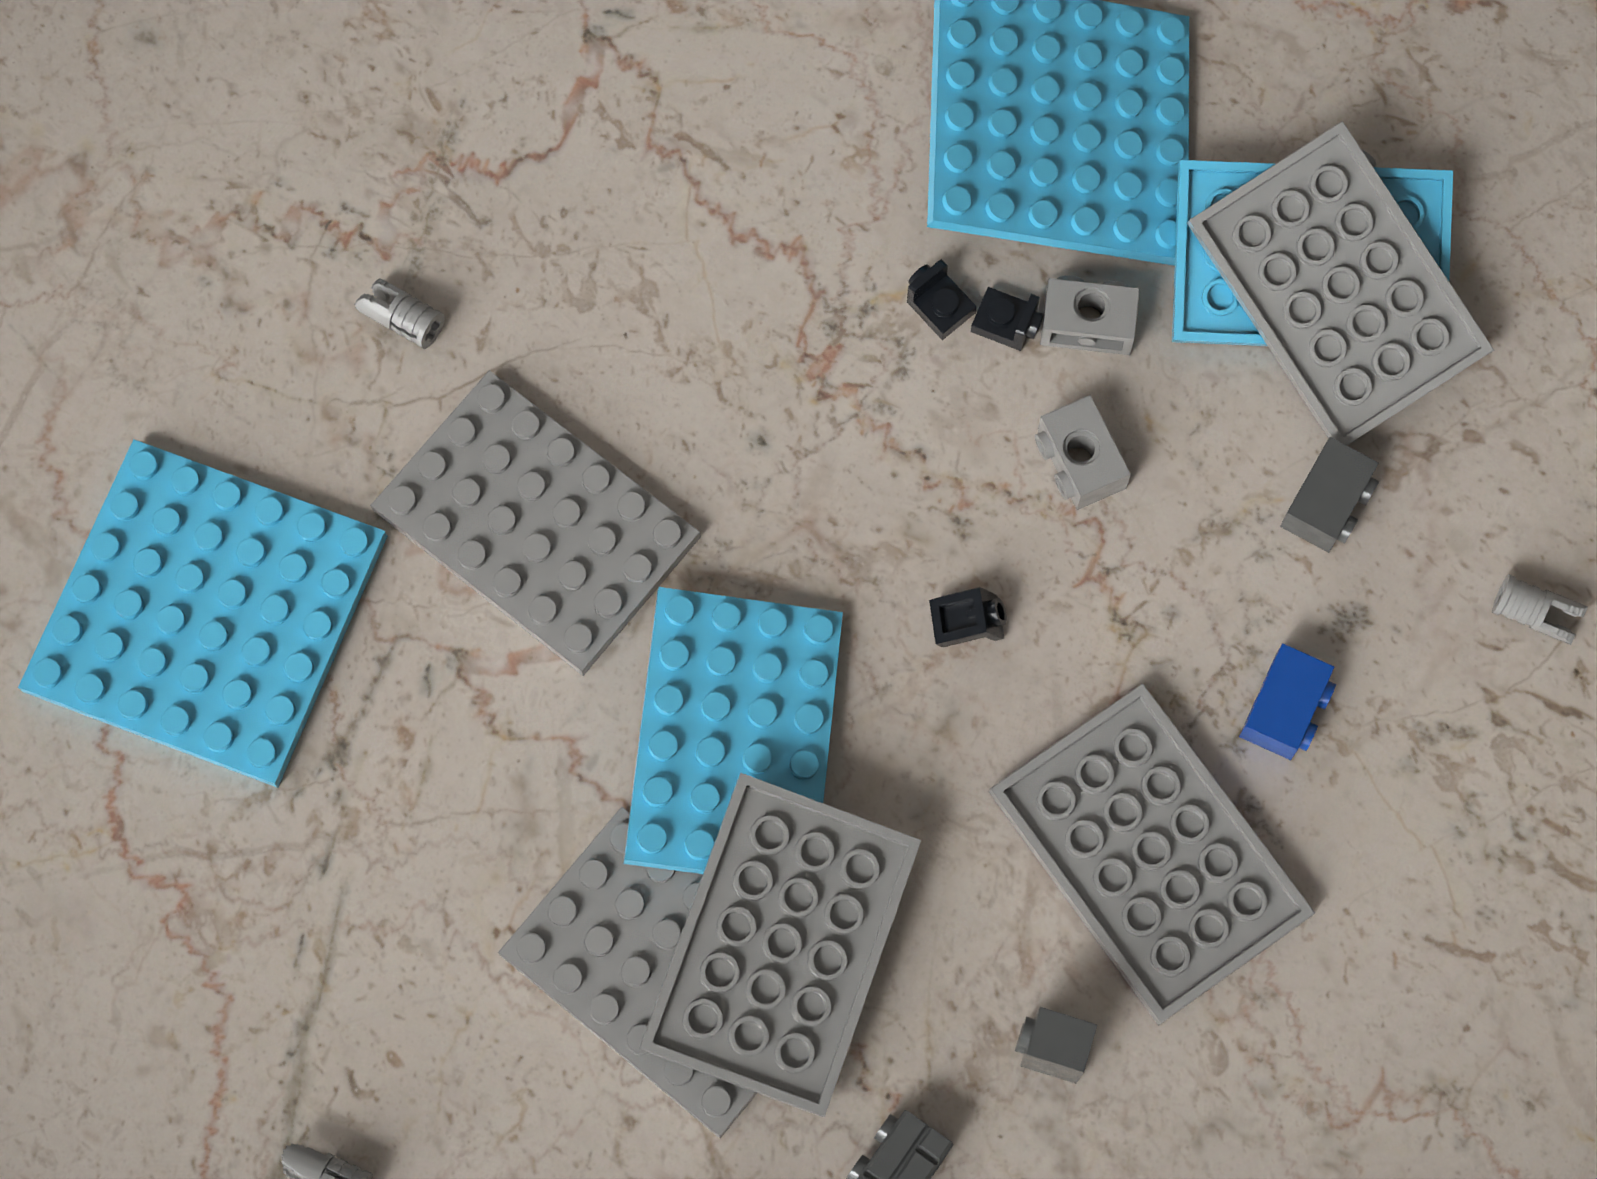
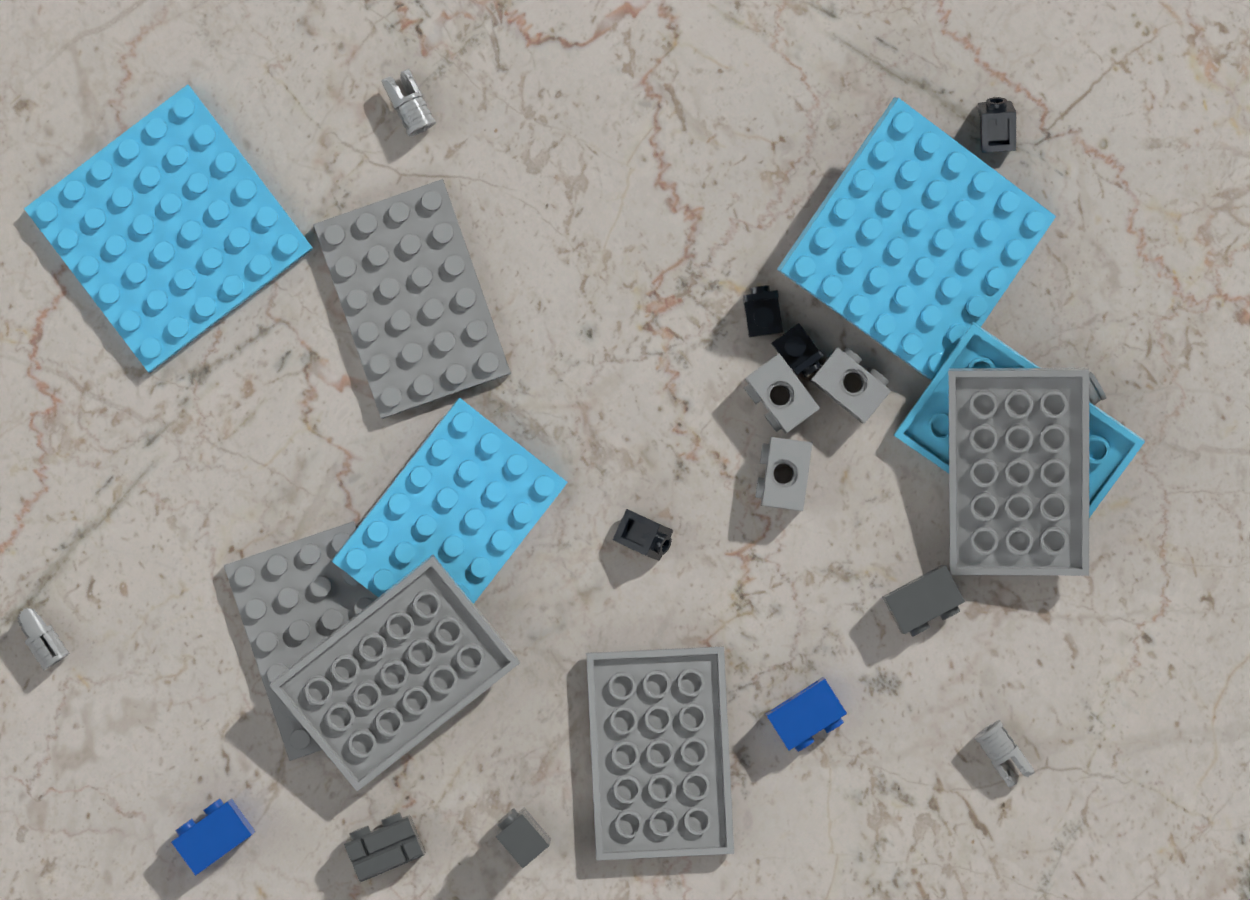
camera: 25 degrees right, 15 degrees up
none -> light grey brick [744,353,820,434]

